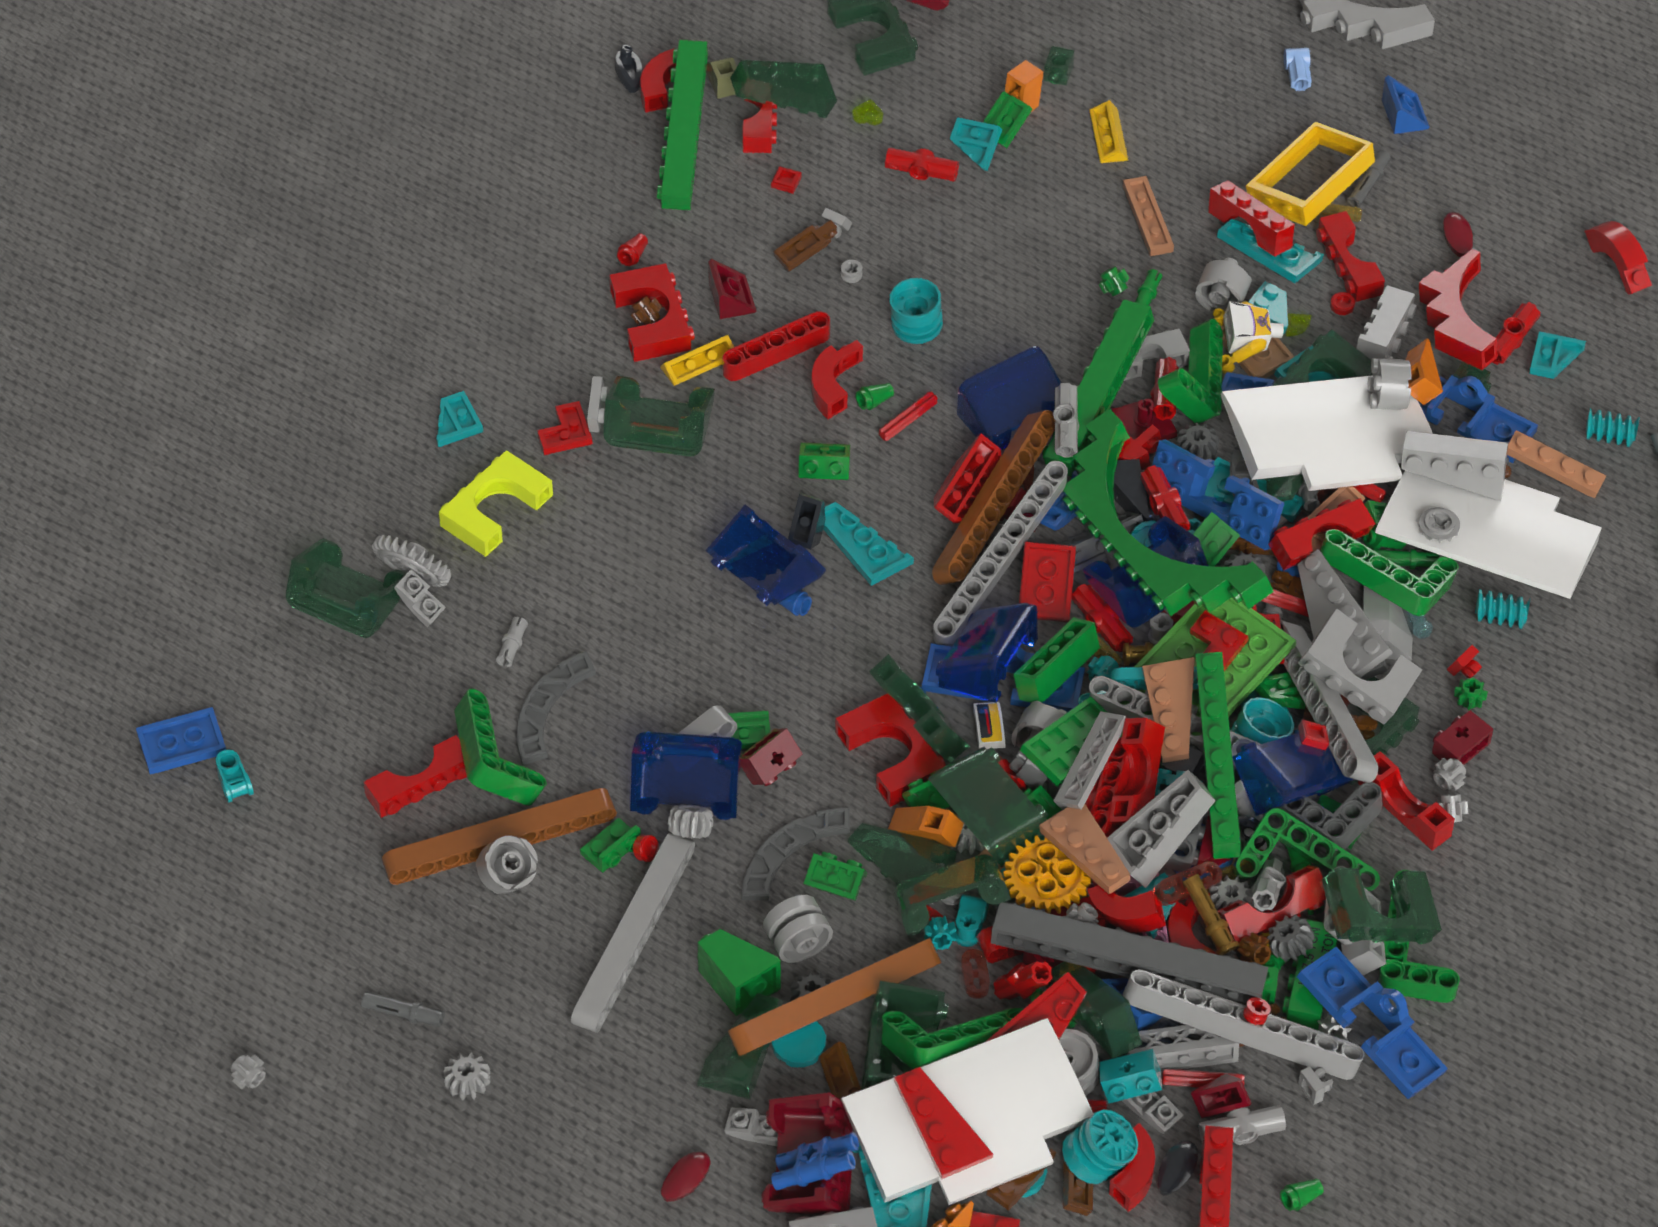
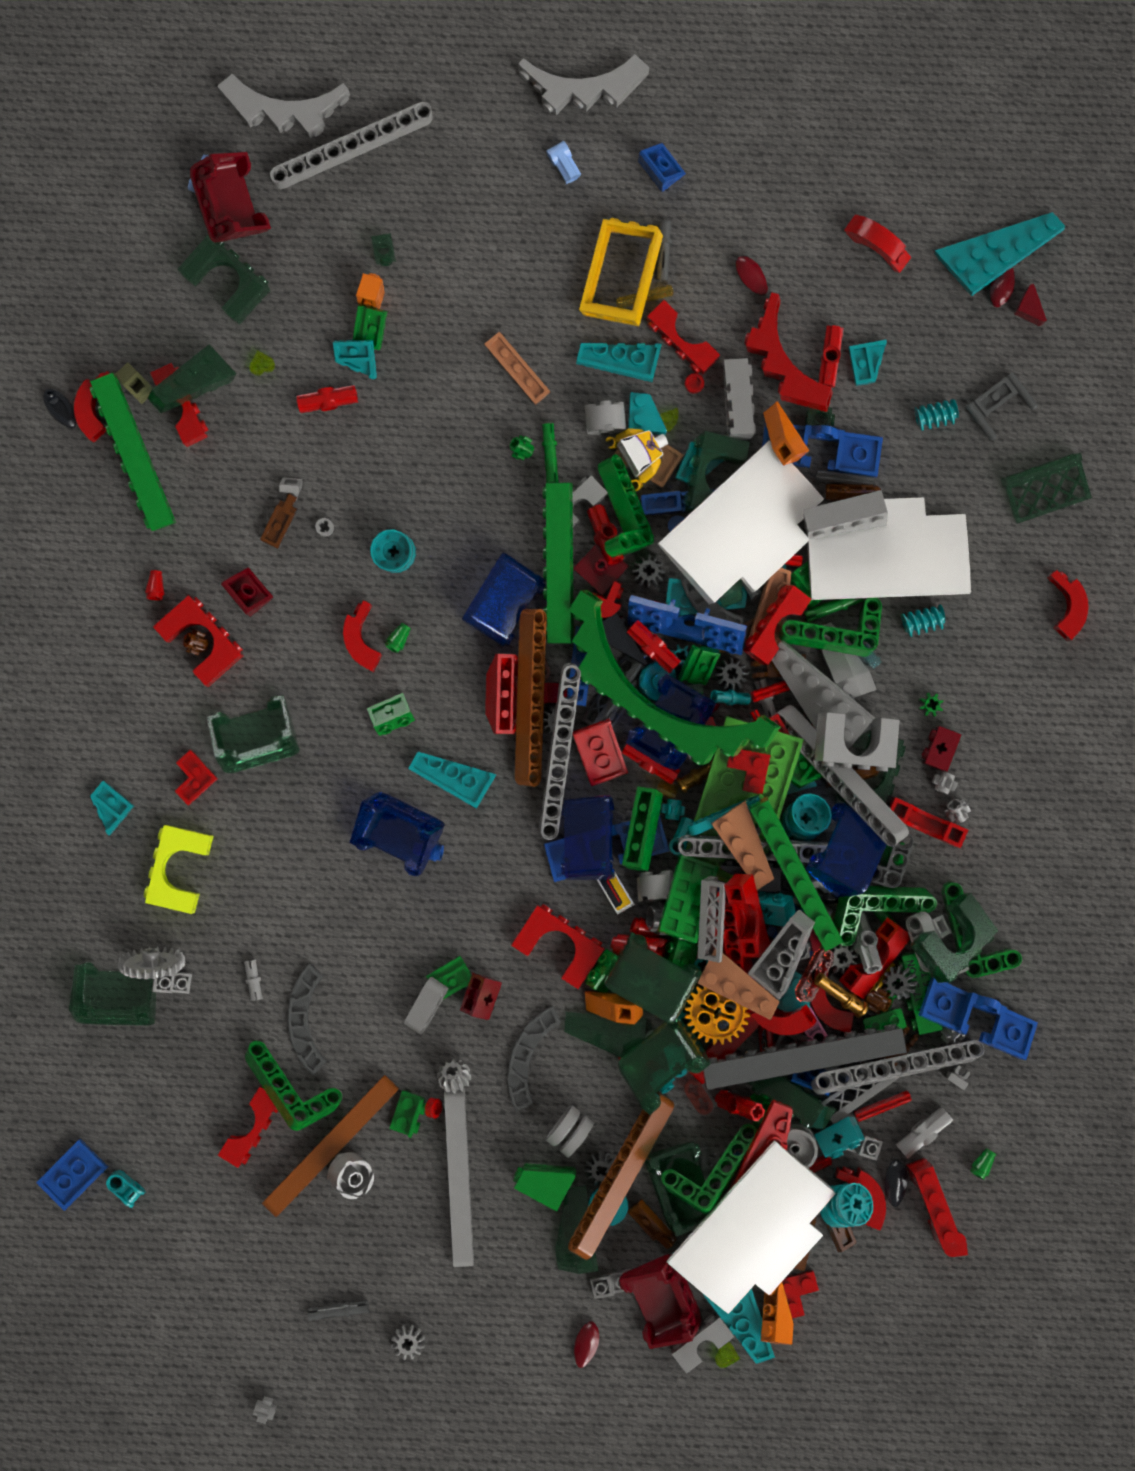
camera: 25 degrees left, 35 degrees up
light grey wing [587,376,608,433] -> none
clear blue windscreen [630,732,742,820] -> none
yellow slope [660,335,734,386] -> none
red beam [722,311,830,381] -> none
red tile [771,166,802,194] -> none
blue pin [771,1133,859,1191] -> none
black slope [787,493,826,550] -> none
green bracket [804,852,867,901] -> none
clear green arch [869,654,970,763] -> none
red axle [879,391,938,441] -> none
red wing [894,1067,994,1180] -> none
light grey piece [1053,383,1079,458] -> none
light grey gear [1066,903,1099,924] -> none
yellow slope [1089,100,1128,163] -> none
dark red slope [1191,1074,1252,1118] -> none
red arch [1208,180,1295,257] -> none
red bush [1243,998,1271,1025] -> none
red tile [1298,720,1329,750] -> none
light grey brick [1367,358,1411,410] -> none
light grey gear [1419,507,1460,543] -> none
red tile [1446,645,1482,678] -> none
nougat plate [1507,430,1606,498] -> none

